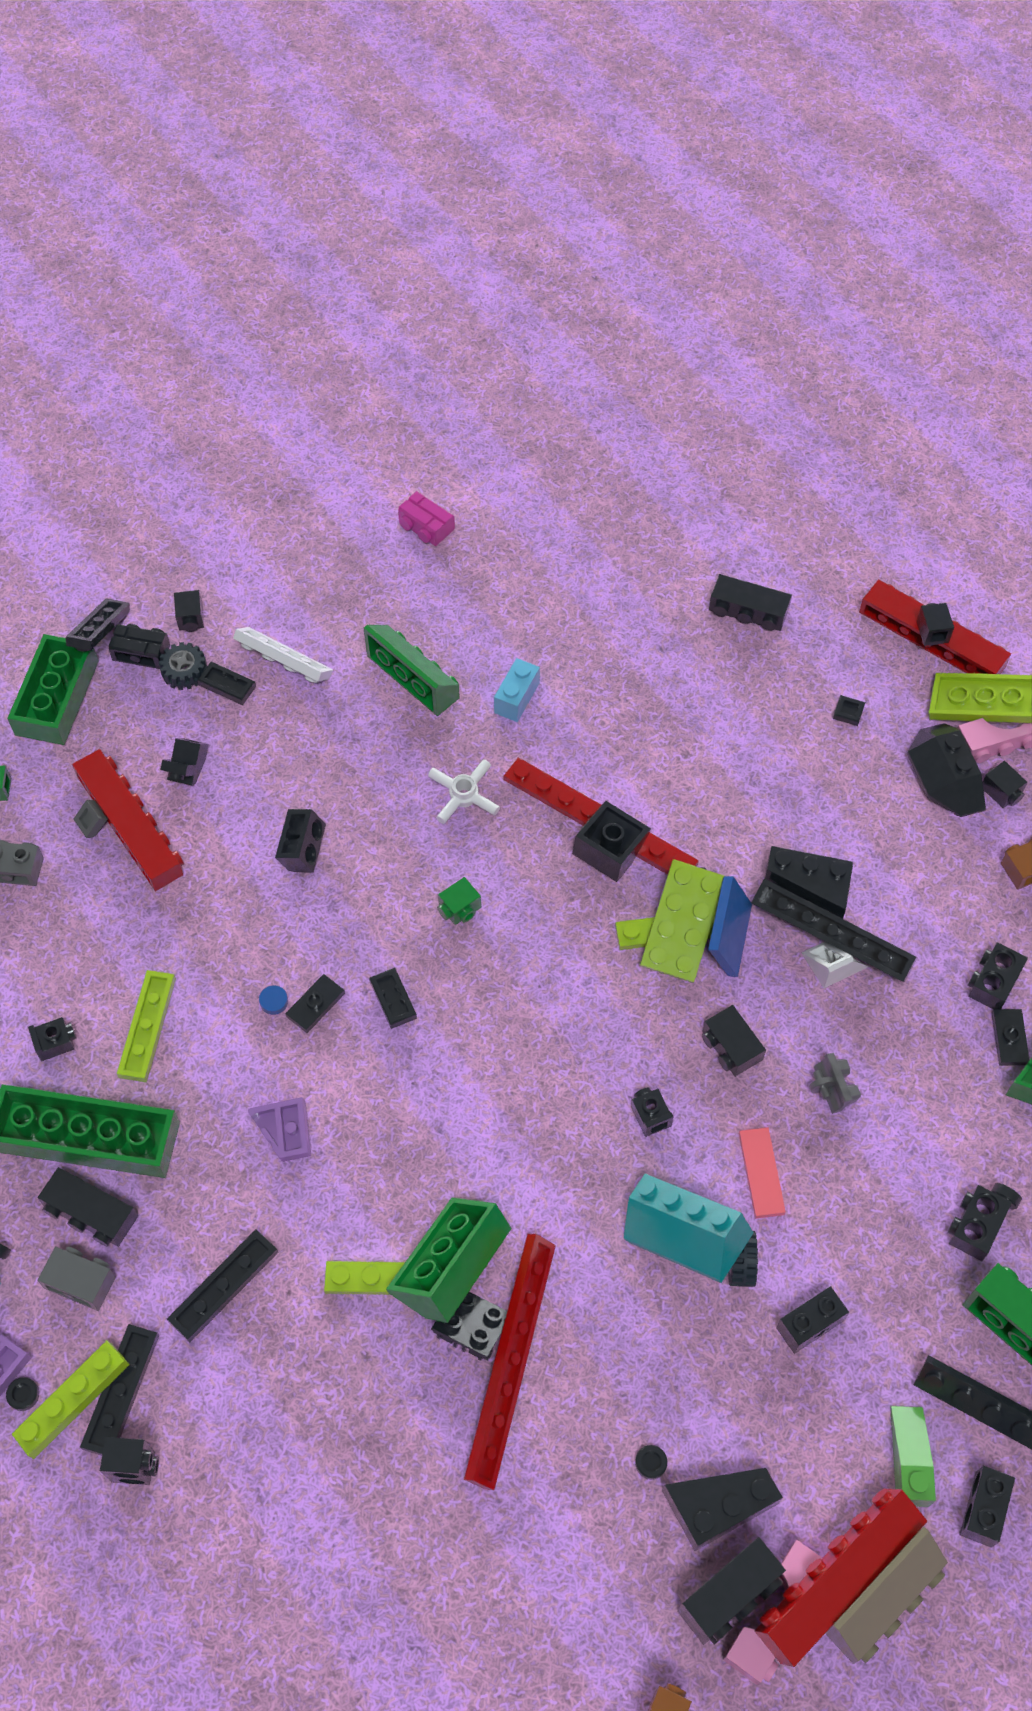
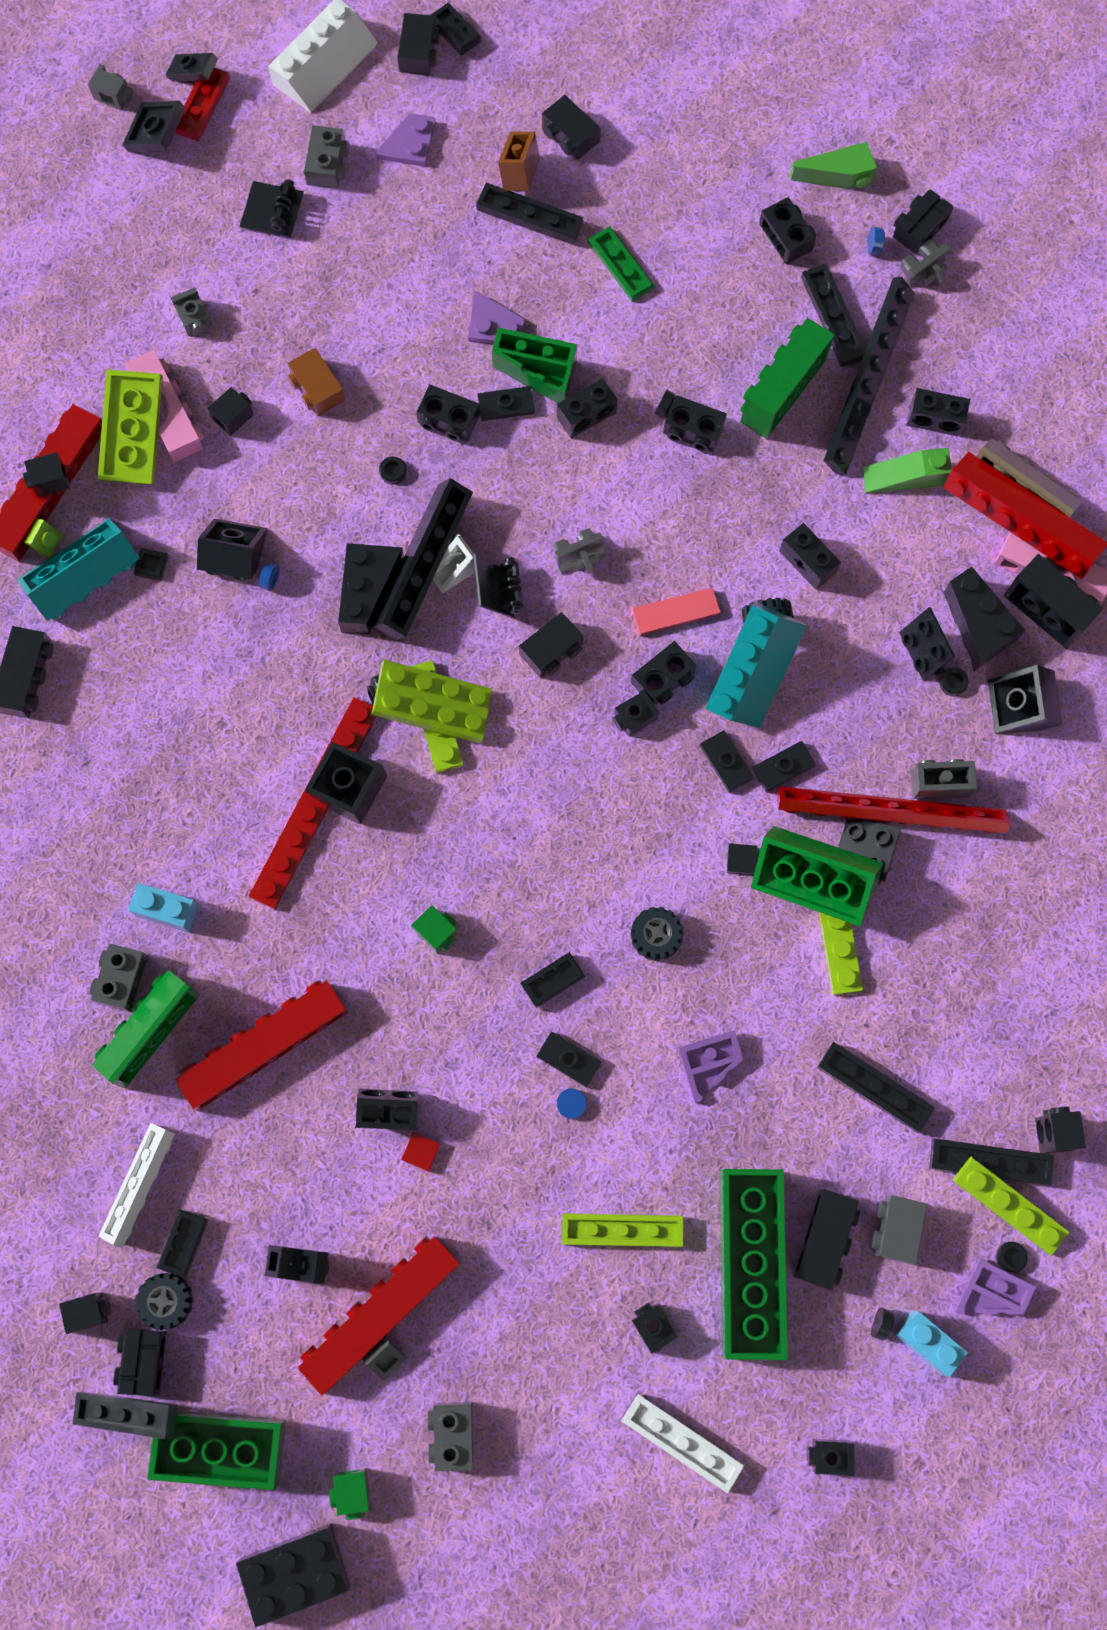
camera: 100 degrees left, 15 degrees up
white bar [428,759,500,824] -> none
blue tile [708,876,752,977] -> none
black wedge [907,723,986,817] -> none
none -> teal slope [17,518,140,621]
none -> lime plate [24,519,62,558]
none -> dark grey brick [90,943,148,1012]
none -> red brick [175,980,348,1111]
none -> black slope [196,518,267,580]
none -> blue tile [259,561,280,591]
none -> black tile [379,456,407,485]
none -> red tile [401,1132,441,1172]
none -> black hinge [473,553,524,618]
none -> black brick [557,378,618,438]
none -> black brick [631,640,697,705]
none -> black wheel [631,906,683,961]
none -> black plate [699,730,754,793]
none -> black tile [726,843,757,875]
none -> black plate [752,741,816,792]
none -> black hinge [899,607,955,681]
none -> dark grey brick [910,759,977,799]
none -> black slope [988,665,1062,734]

